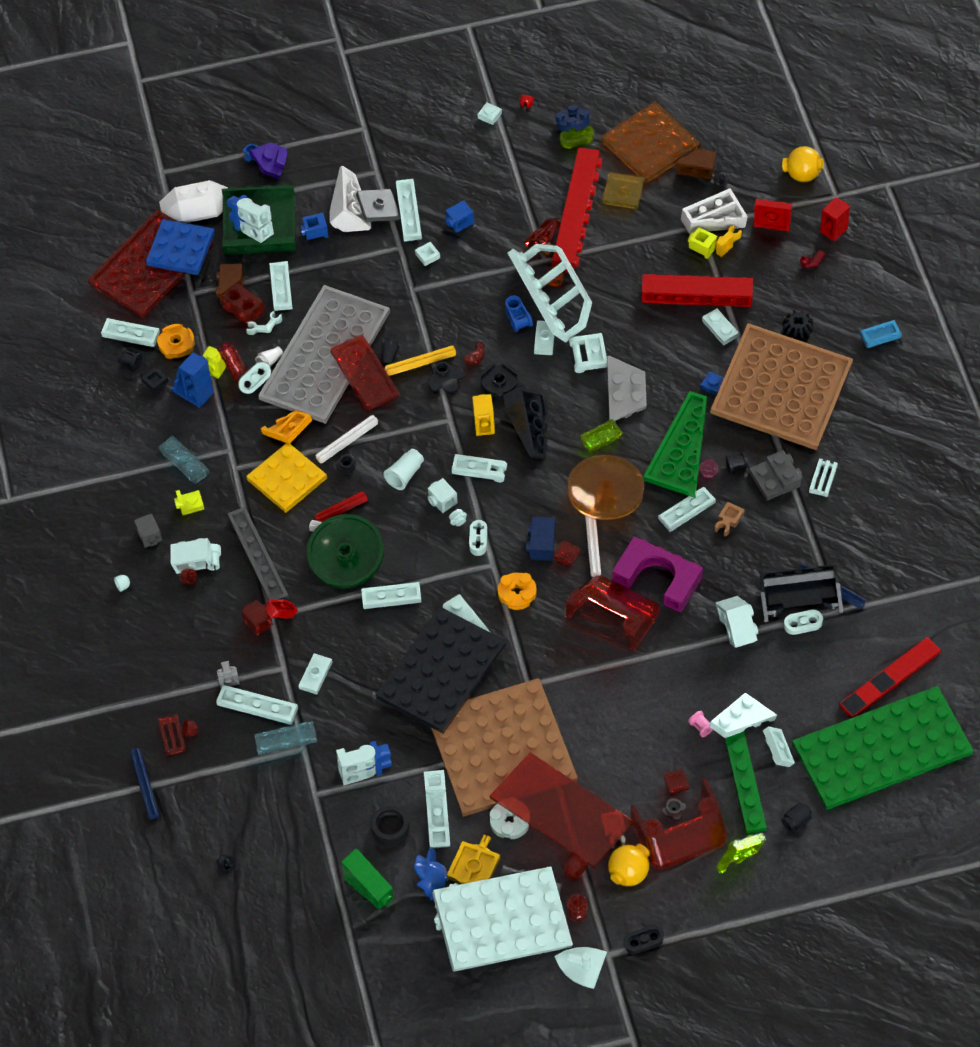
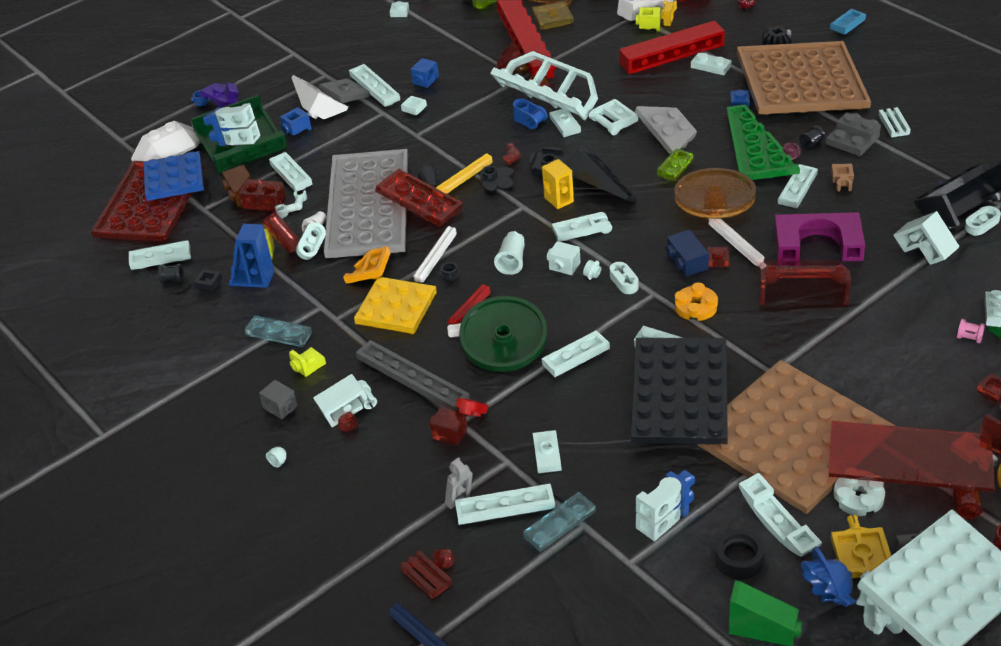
camera: 25 degrees left, 15 degrees down
light orange plate [157,324,195,359] -> none

